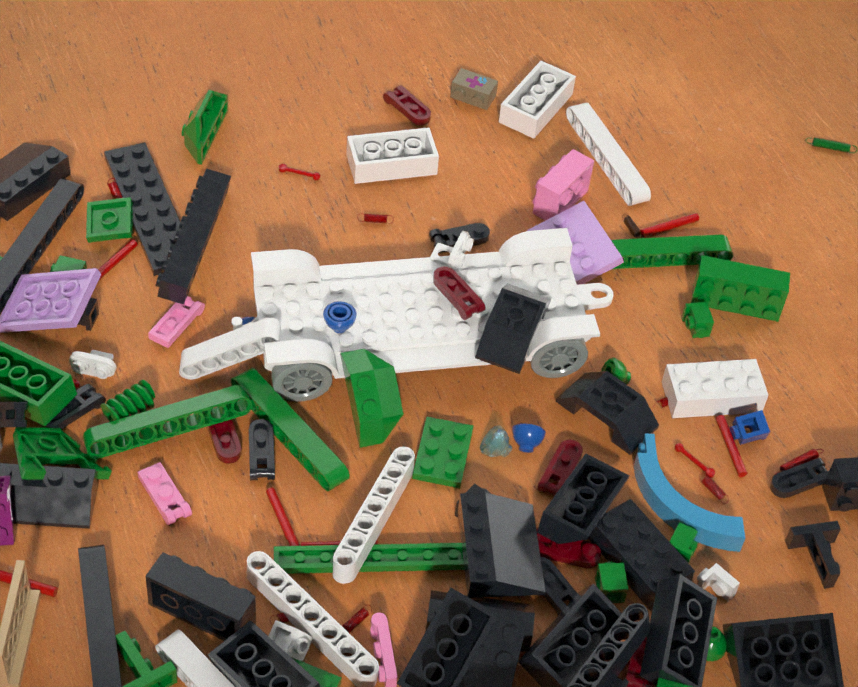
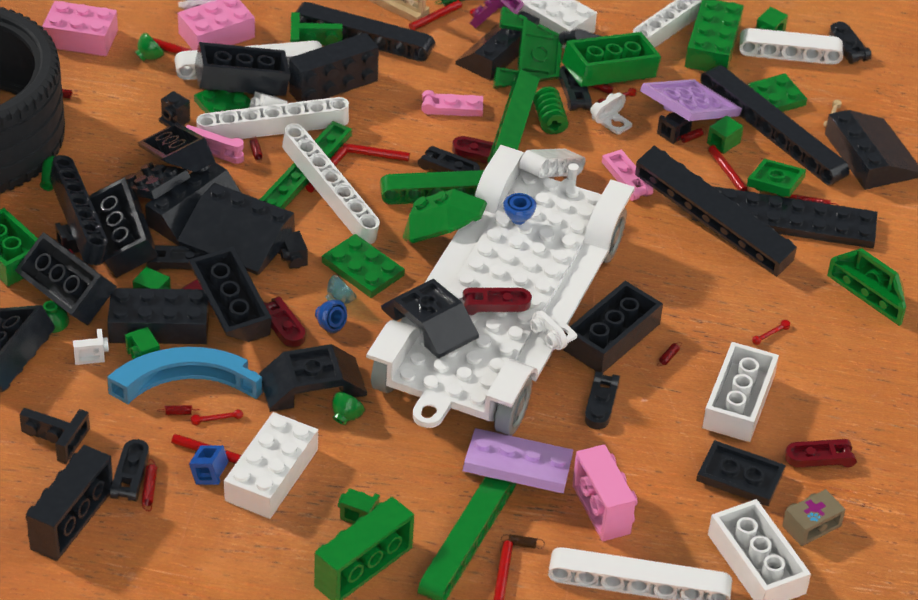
camera: 125 degrees right, 5 degrees down
none -> black brick [563,281,663,373]
none -> black plate [696,440,786,506]

